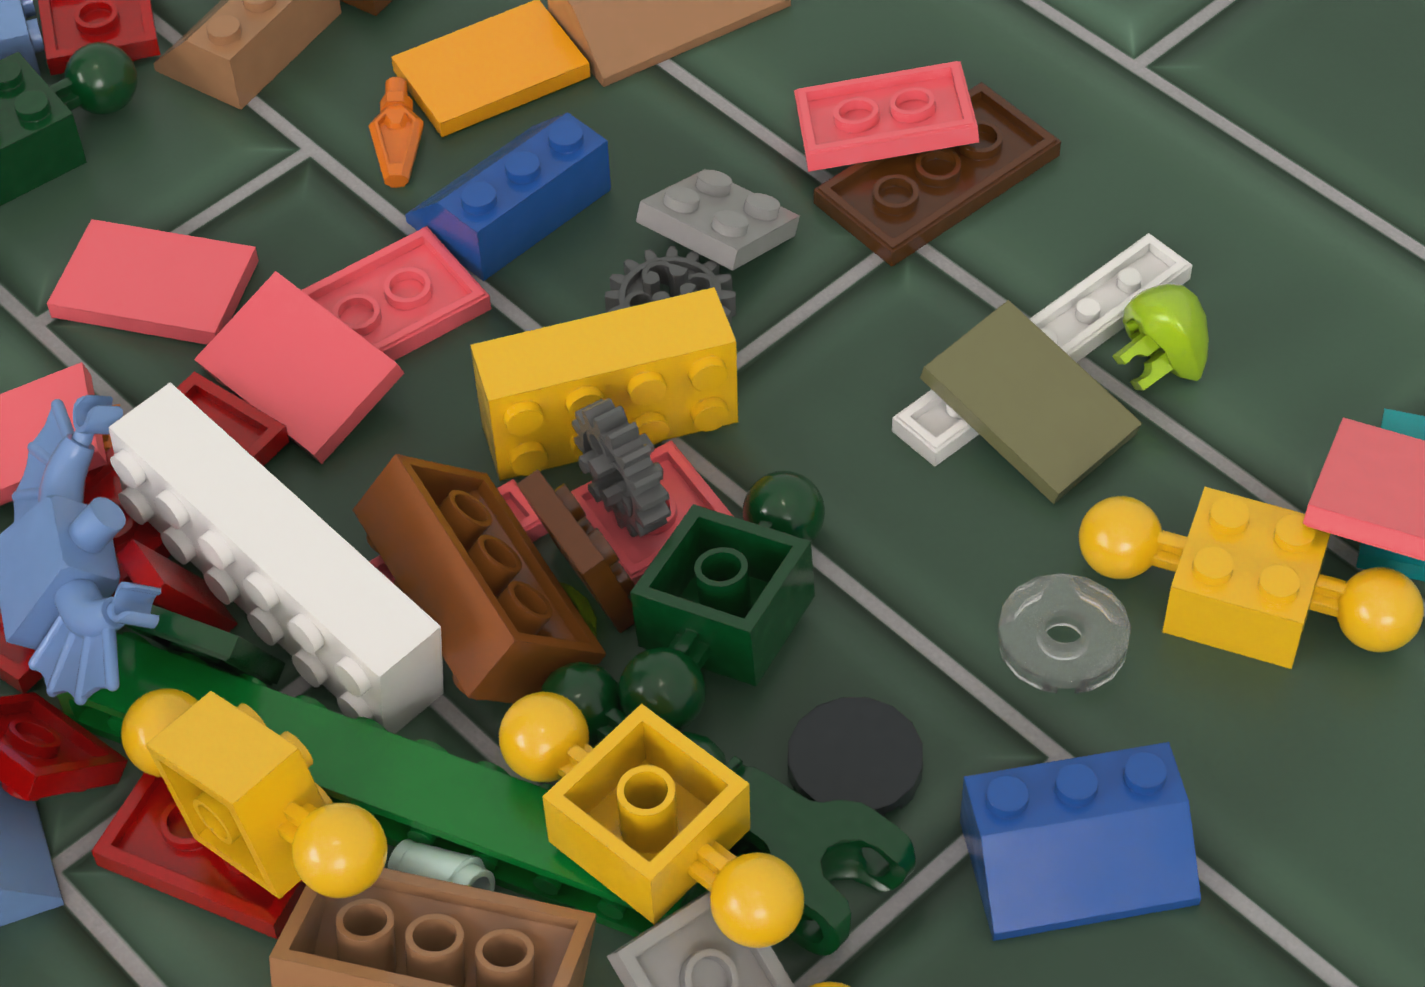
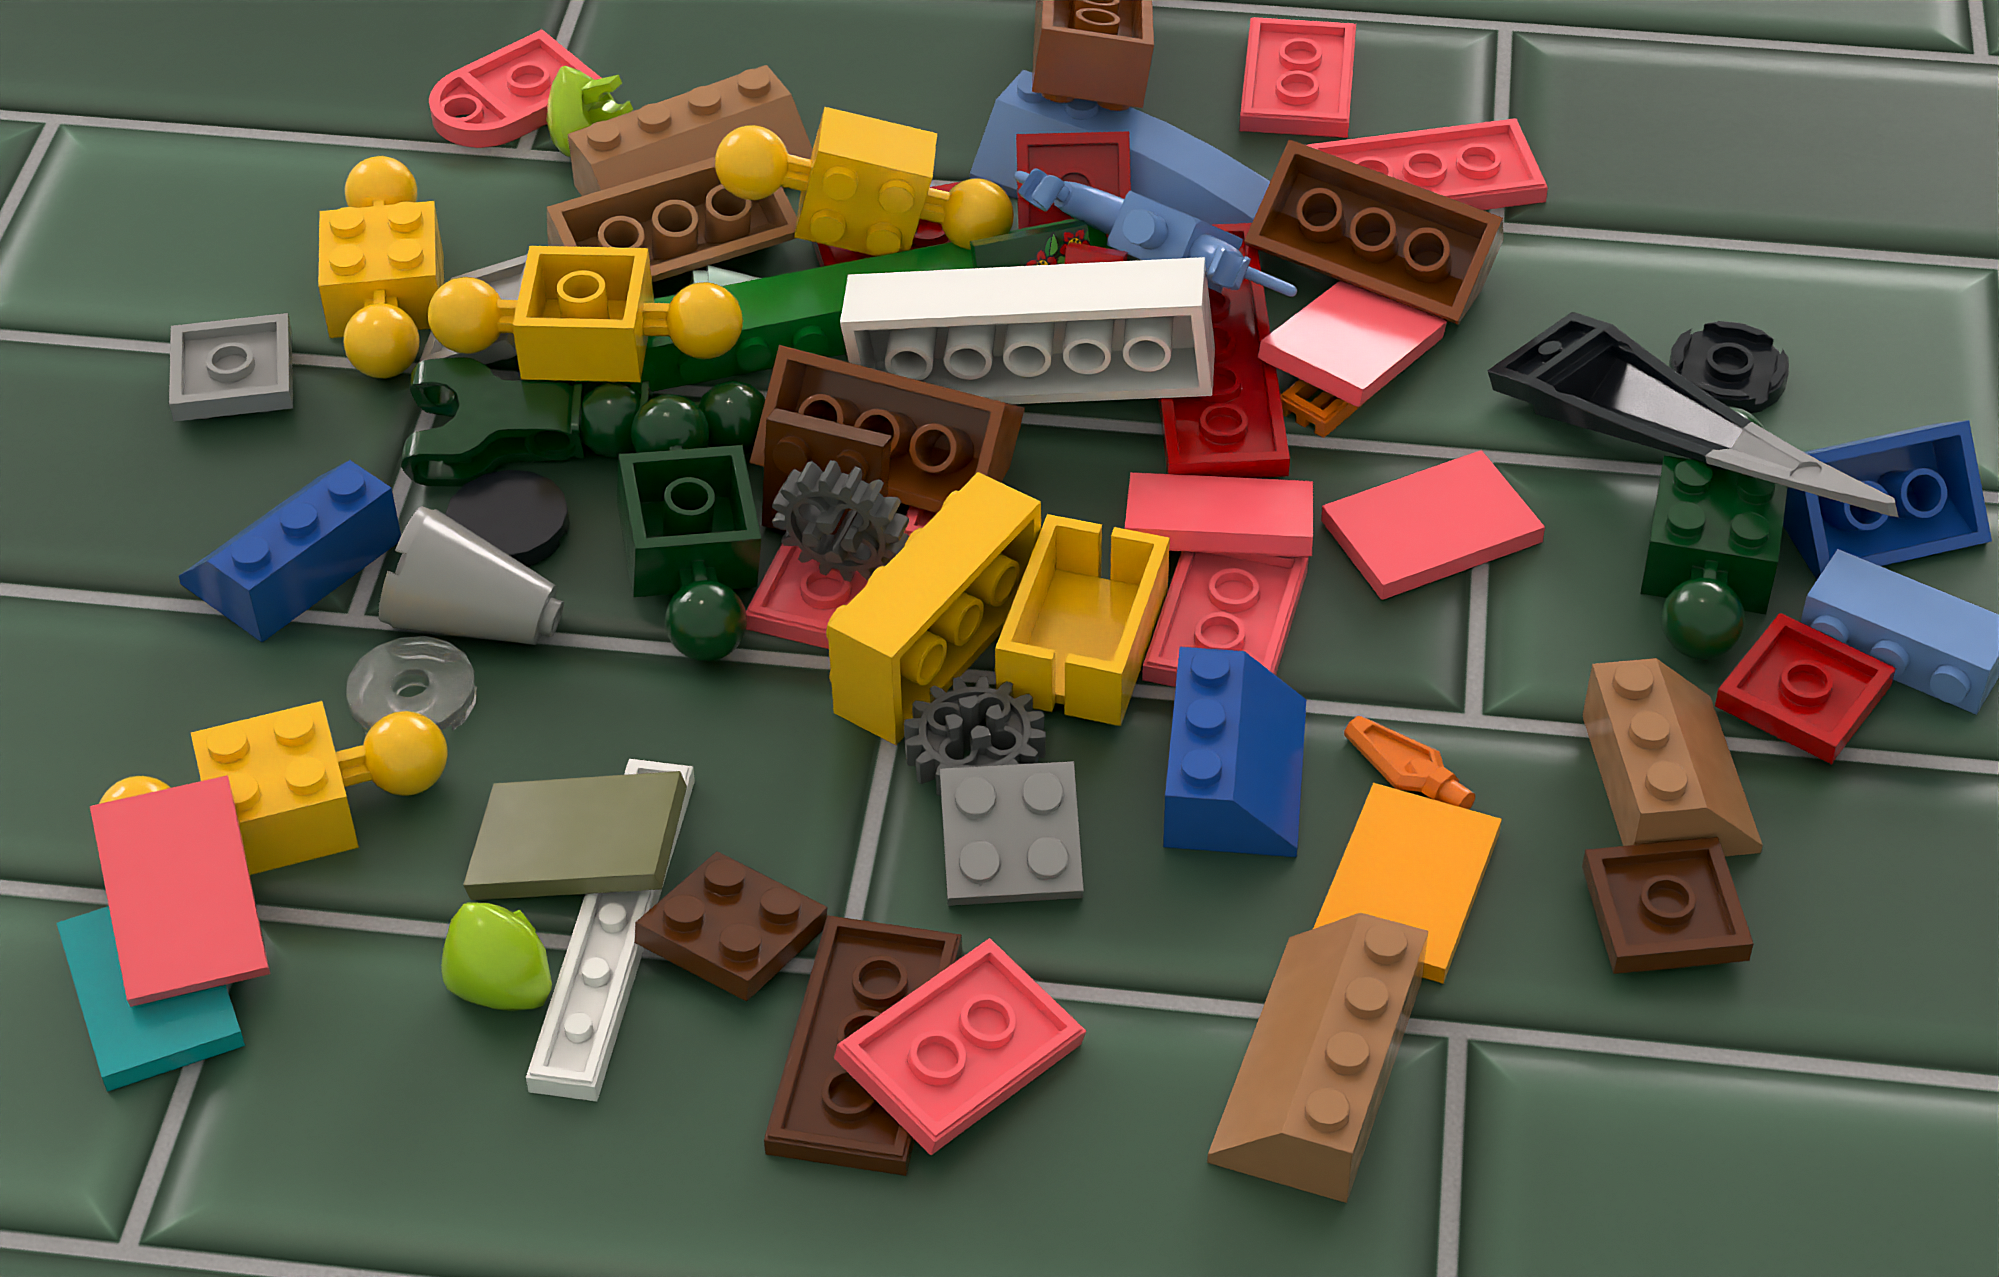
camera: 140 degrees right, 5 degrees down
none -> light grey cone [379,506,564,645]
none -> reddish brown plate [634,851,828,1002]
none -> yellow piece [995,514,1170,726]

